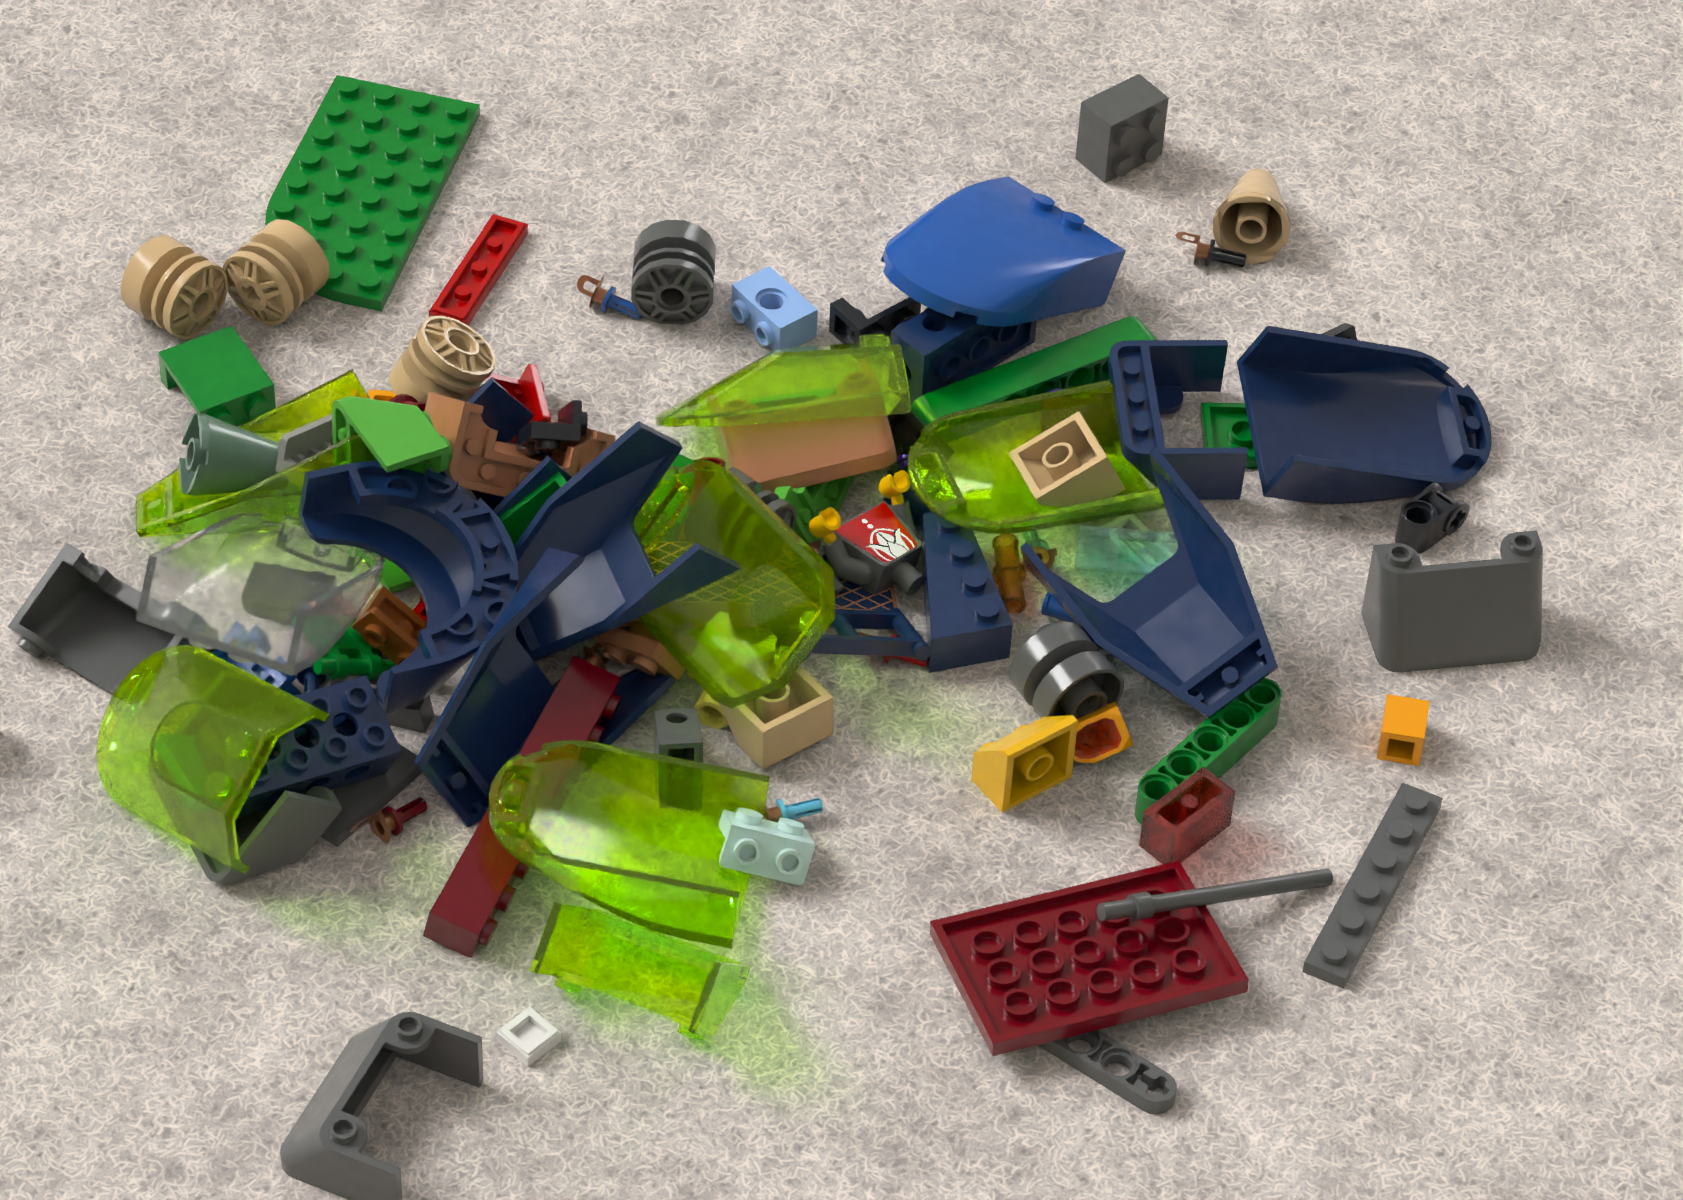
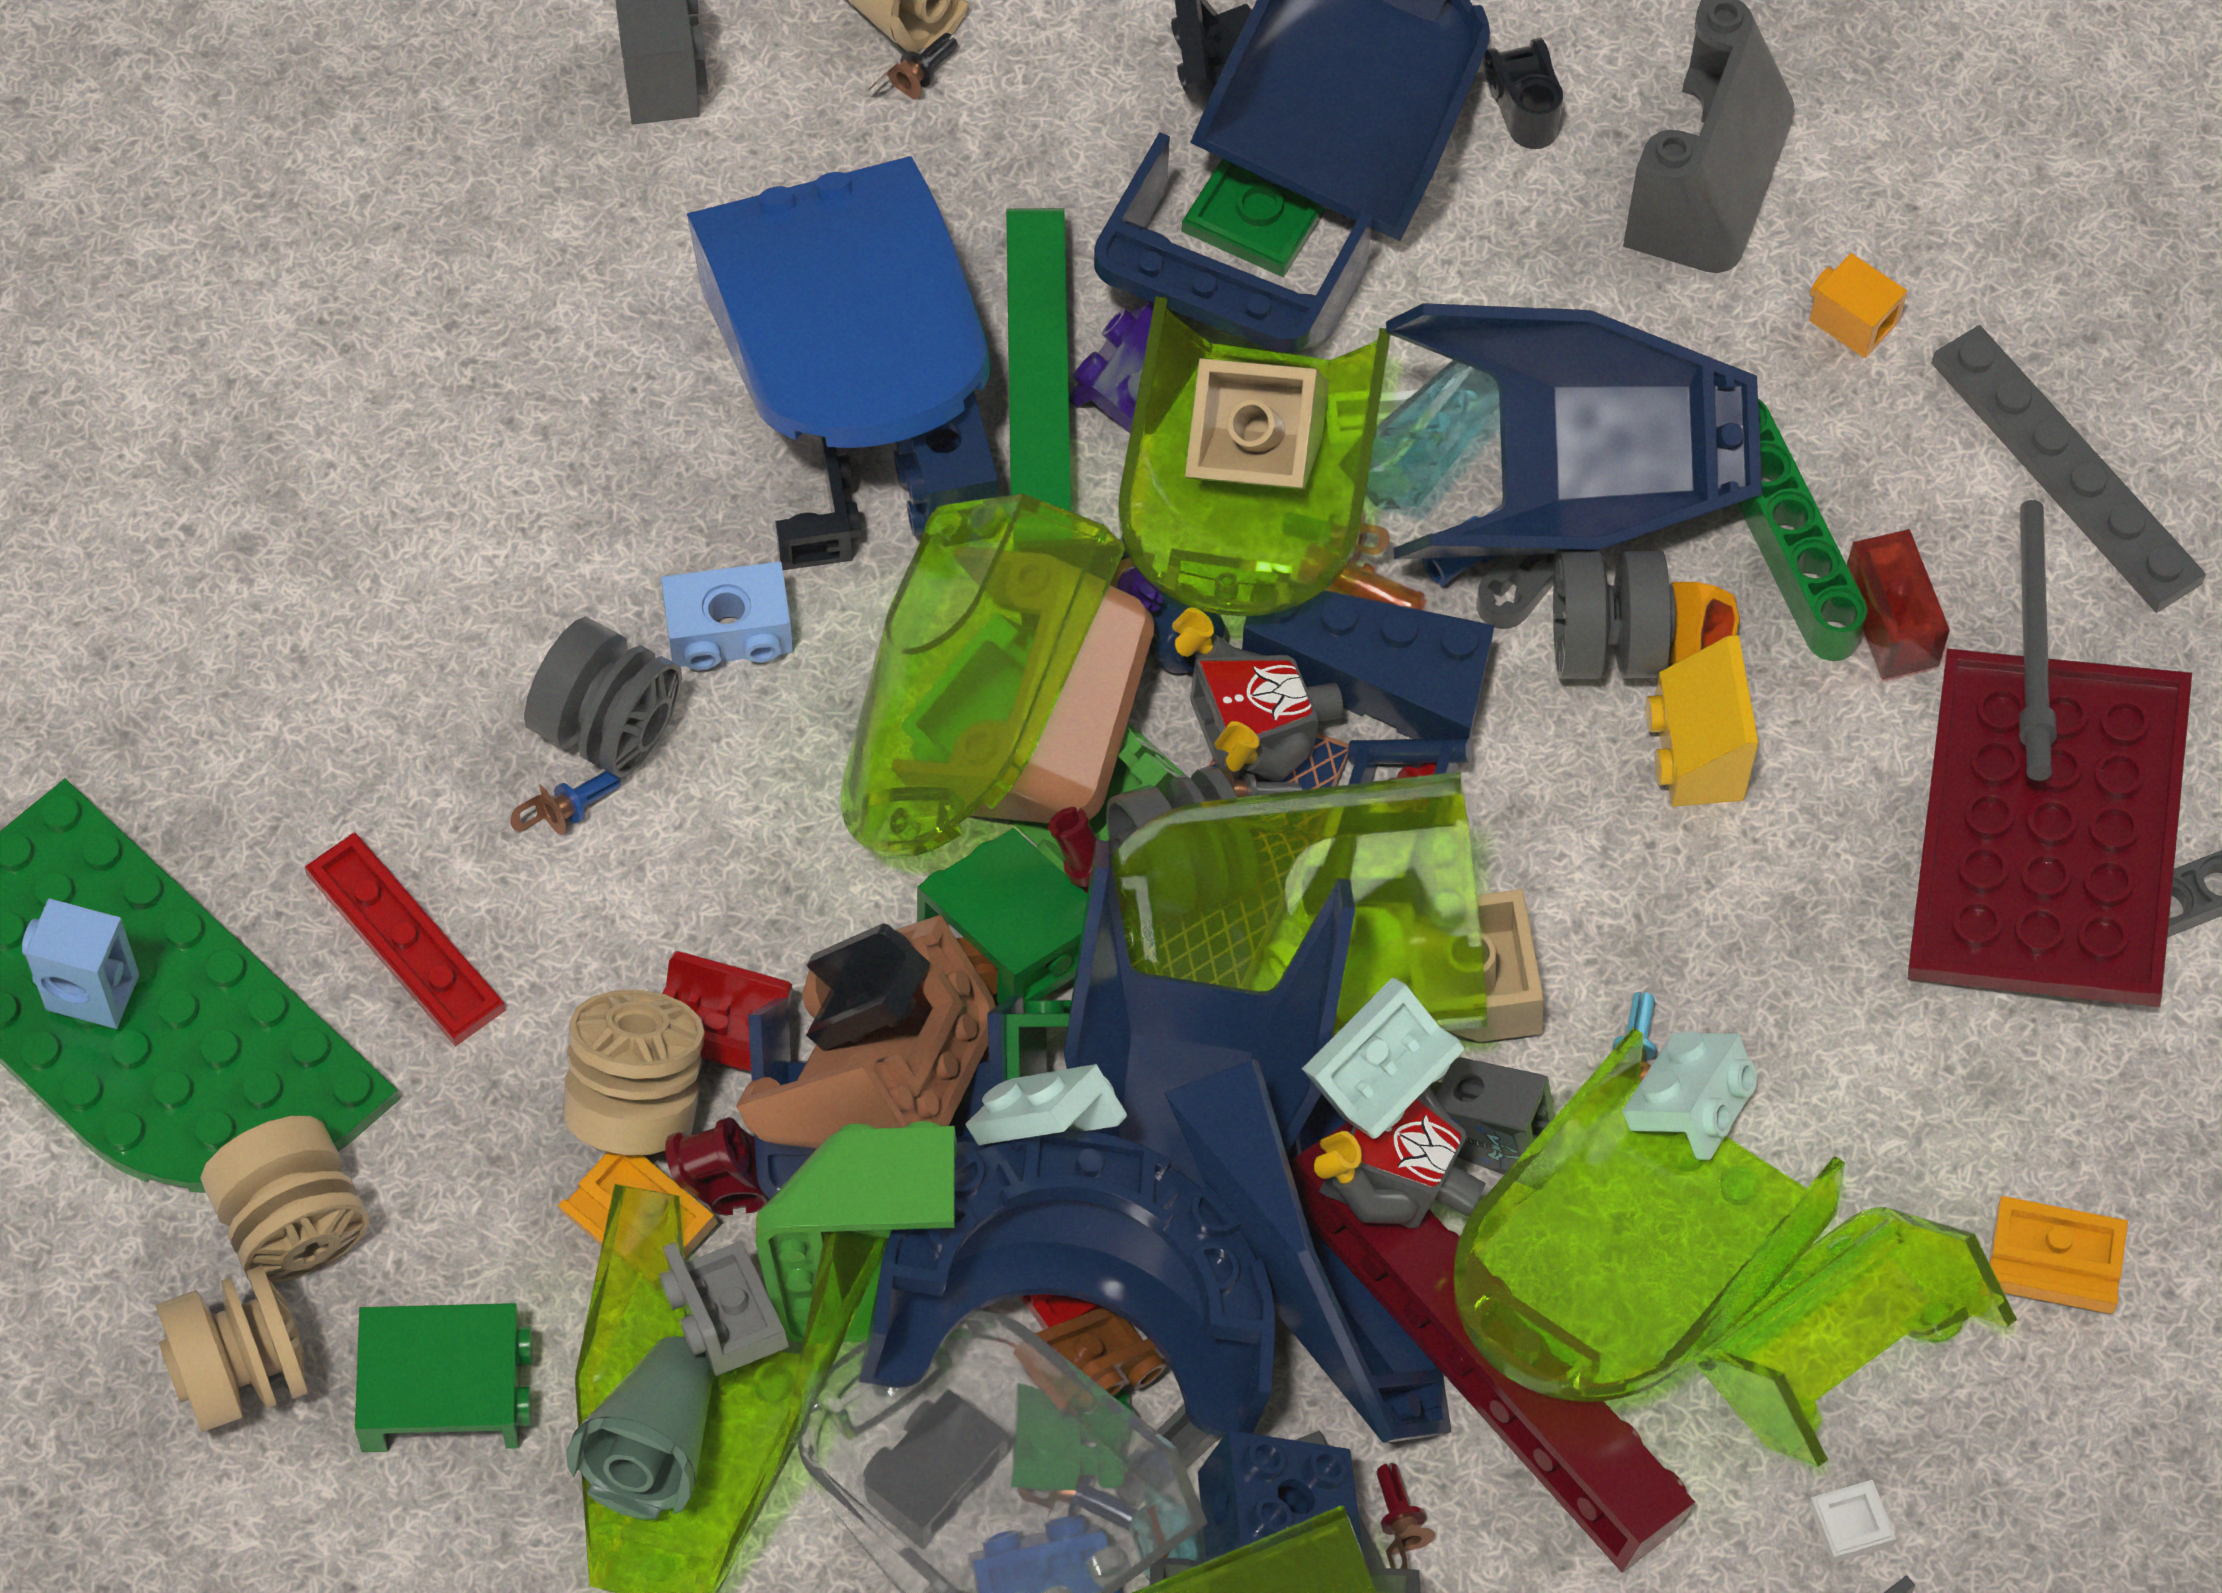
camera: 60 degrees left, 15 degrees up
none -> light blue brick [22,898,140,1029]
none -> light aqua bracket [966,1064,1127,1145]
none -> light aqua bracket [1302,977,1464,1139]
none -> torso [1314,1086,1486,1228]
none -> light orange plate [1985,1196,2128,1314]

